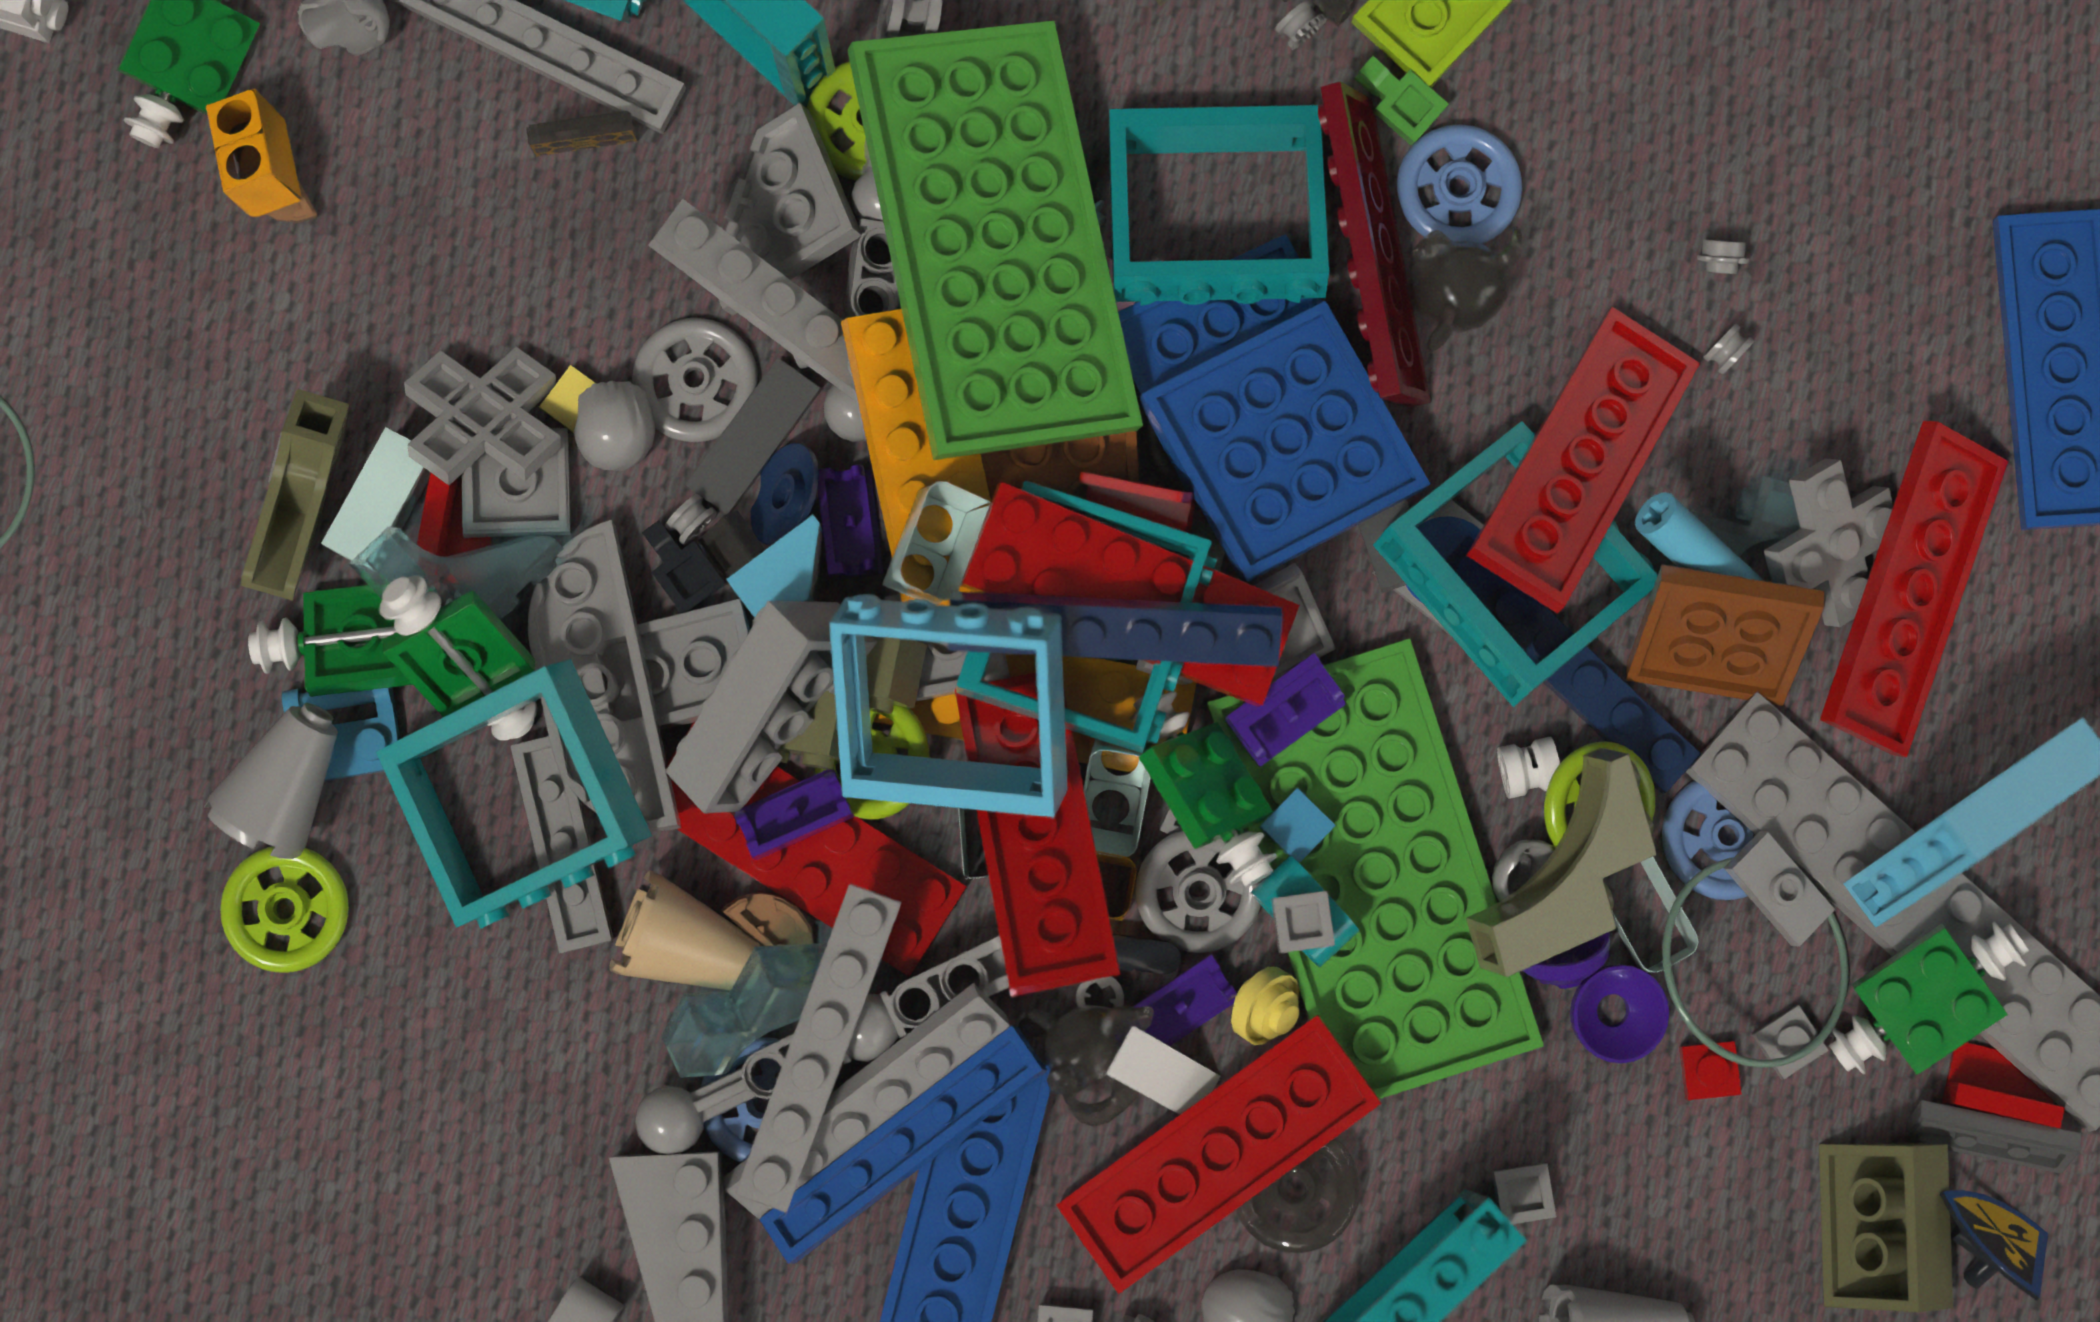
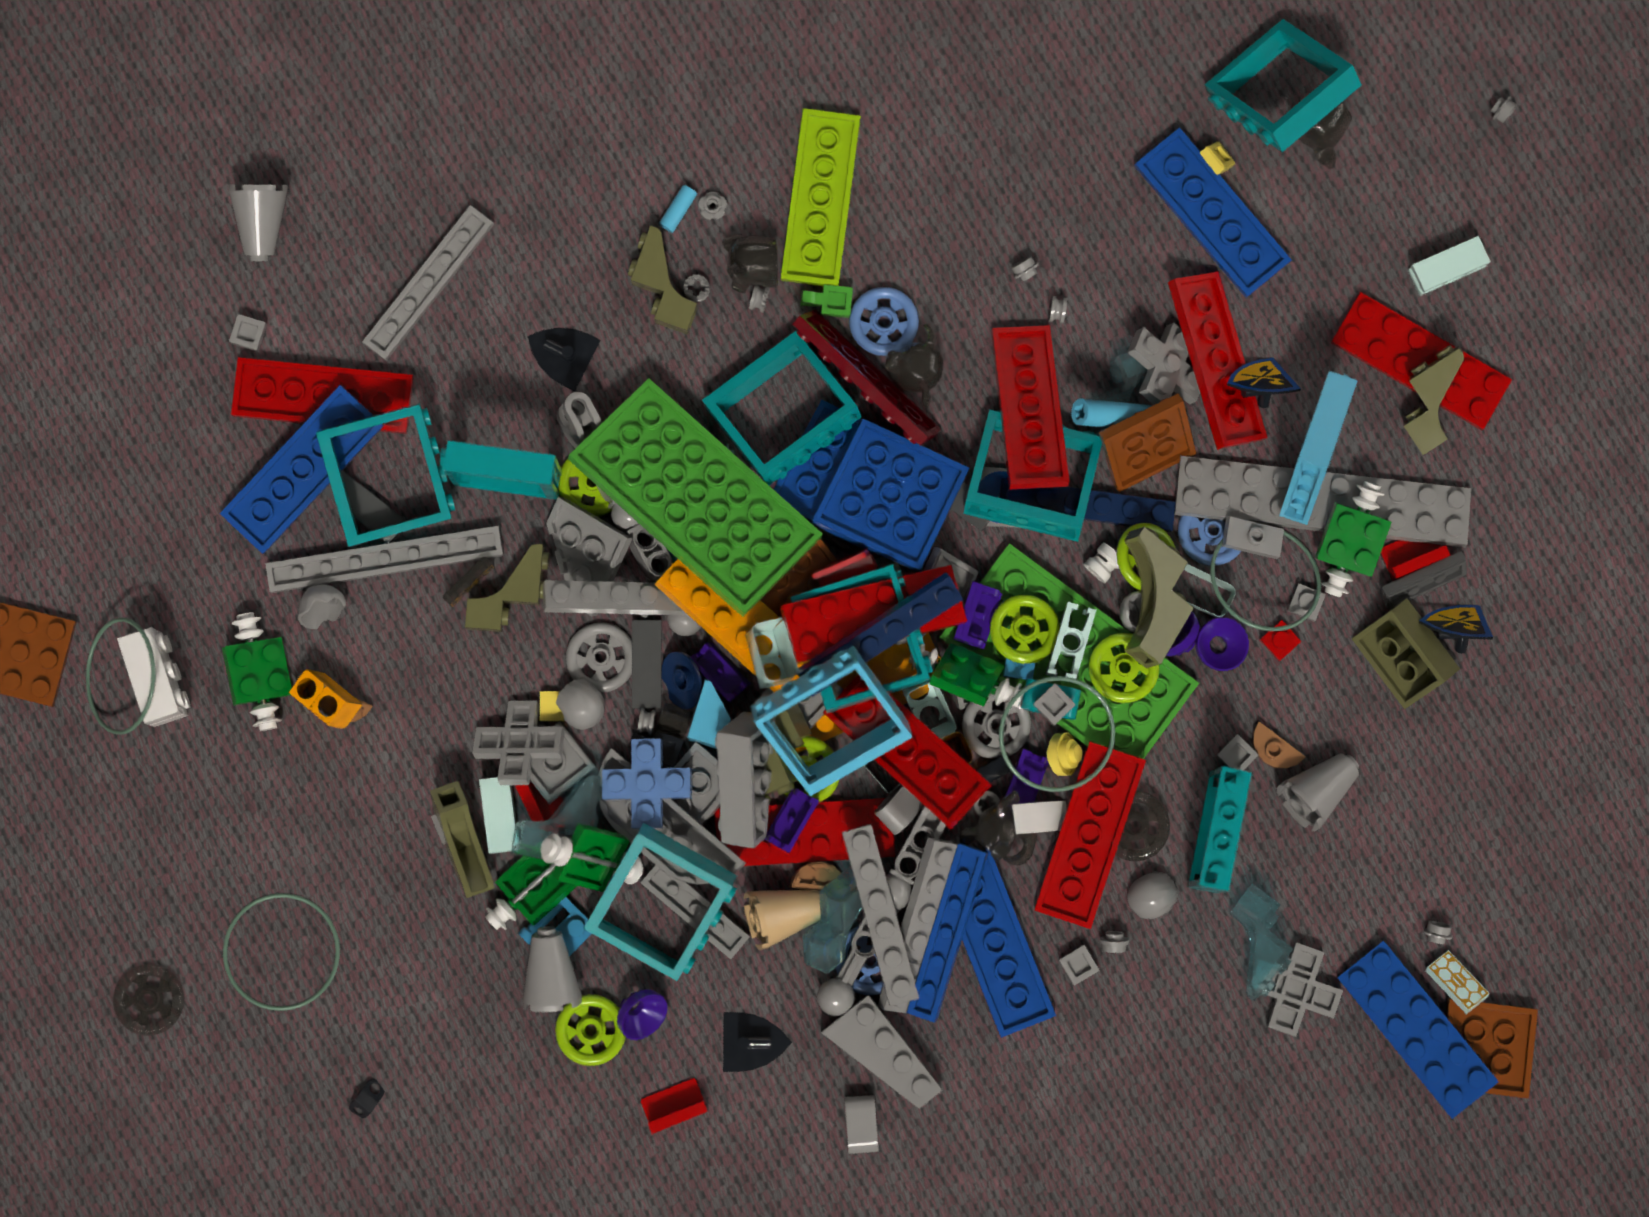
camera: 40 degrees left, 0 degrees up
none -> olive arch [465,544,549,632]
none -> medium blue plate [602,739,692,829]
none -> dark purple piece [617,989,668,1040]
none -> red panel [641,1078,708,1134]
none -> black shield [723,1012,792,1072]
none -> light grey beam [874,783,924,835]
none -> lime plate [990,595,1060,664]
none -> sand green piece [999,676,1115,792]
none -> light aqua piece [1045,602,1096,683]
none -> lime plate [1089,633,1159,703]
none -> shield [1227,358,1301,408]
none -> medium nougat plate [1253,721,1306,769]

